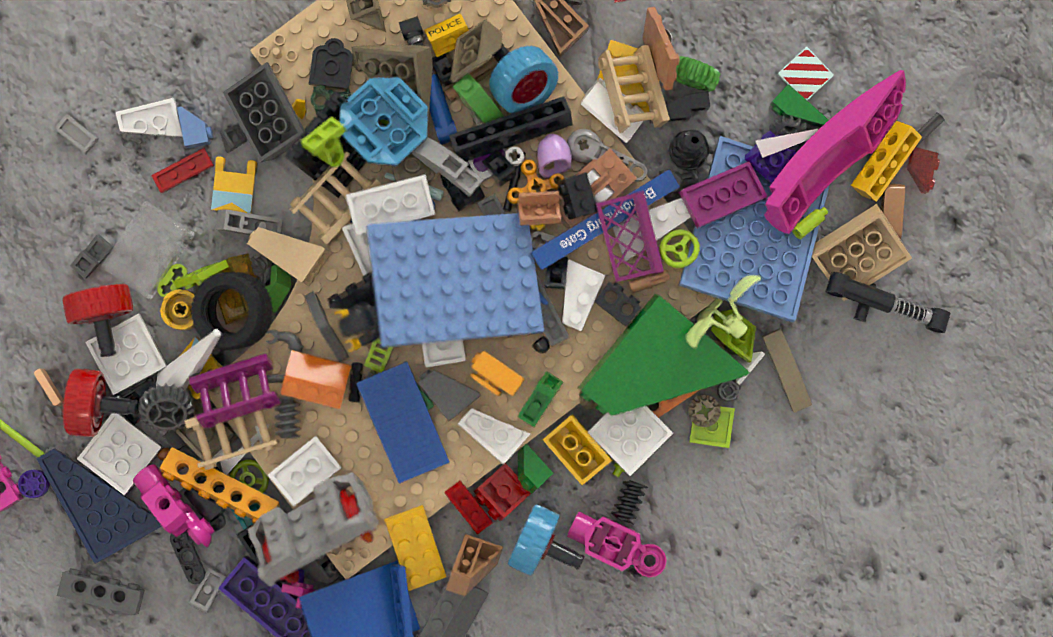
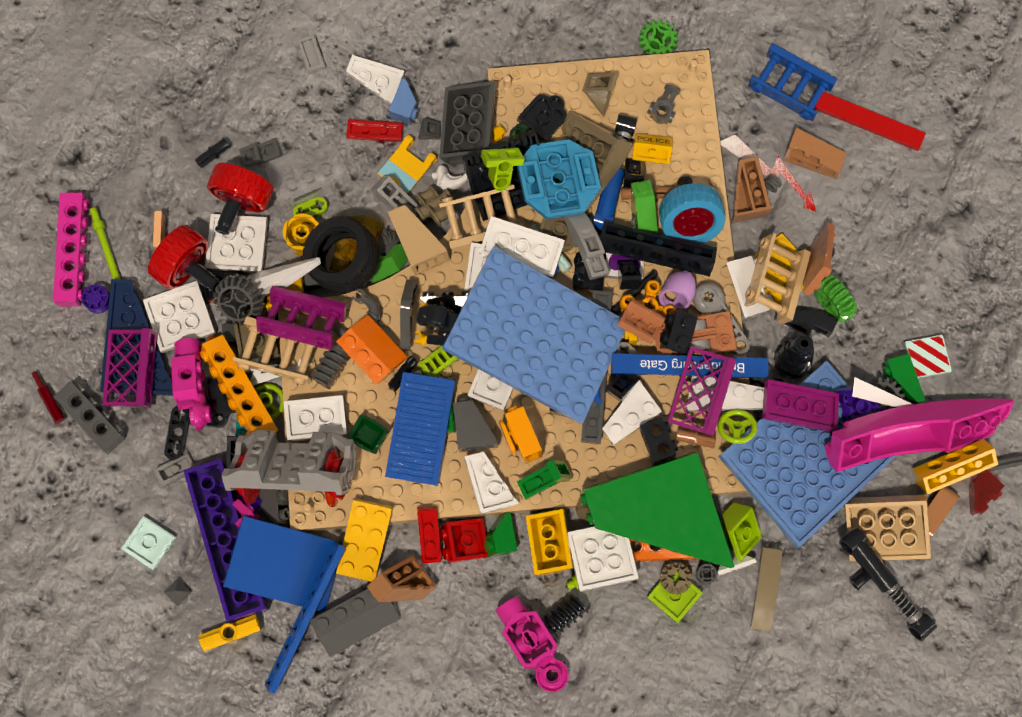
camera: 30 degrees right, 10 degrees down
lime plate [173,260,229,290] -> none
dark tan slope [451,19,503,82] -> none
white bush [505,147,525,166] -> none
dark azure wheel [508,505,585,575] -> none
black hinge [532,336,550,354] -> none
yellowish green plant [686,275,761,348] -> none
lime cylinder [792,207,828,239] -> none
none -> dark red axle [32,371,65,424]
none -> magenta fence [103,328,157,408]
none -> black axle [195,138,230,168]
none -> dark green piece [346,414,389,454]
none -> dark tan axle [414,185,454,226]
none -> white animal [432,165,468,191]

